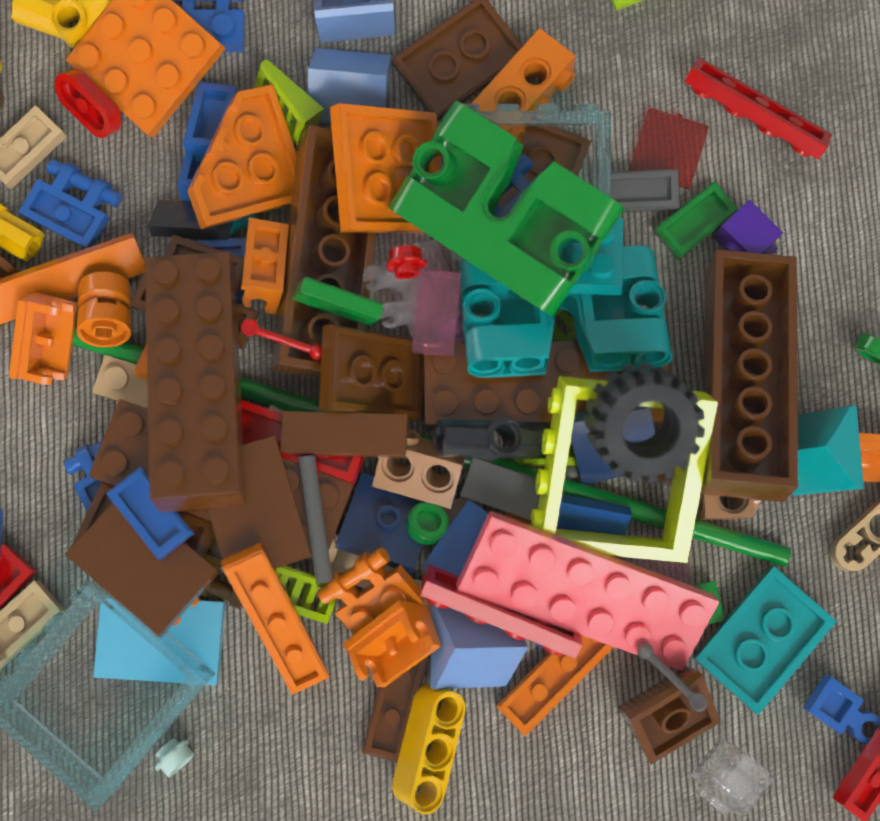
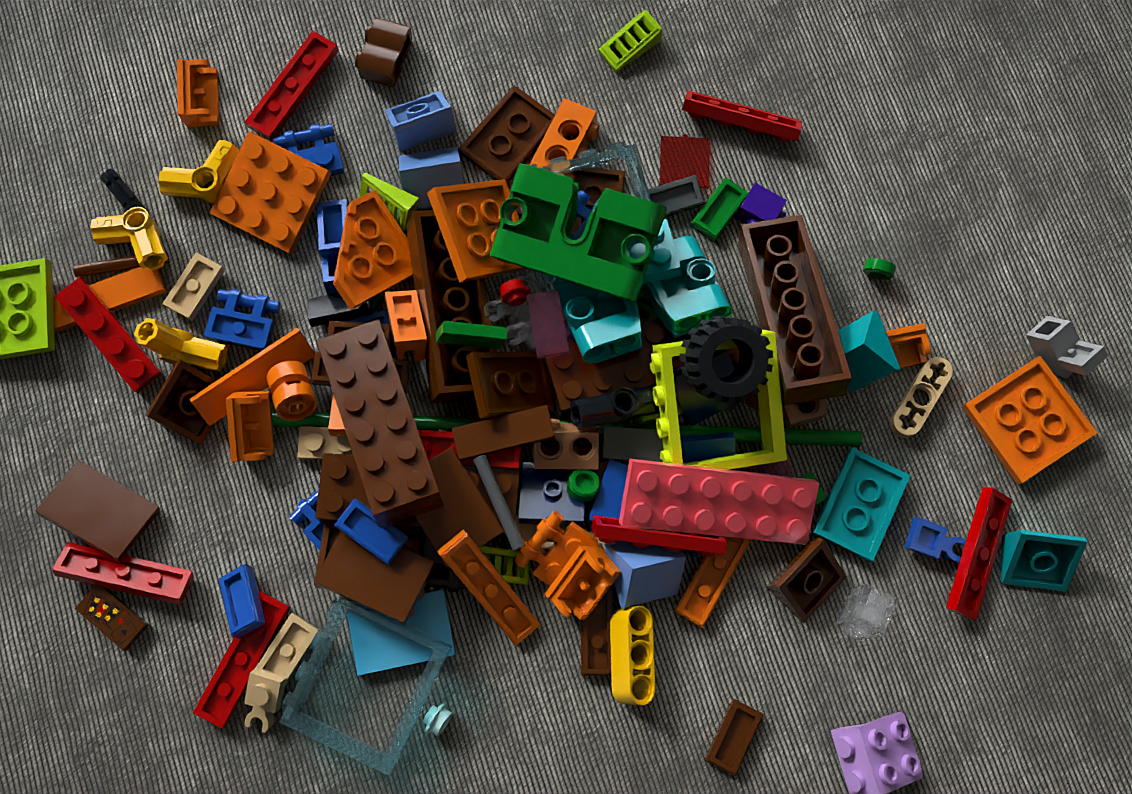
camera: 15 degrees left, 5 degrees down
red plate [55,69,121,138] -> none
red hinge [241,319,322,360] -> none
dark grey hinge [637,643,707,712] -> none

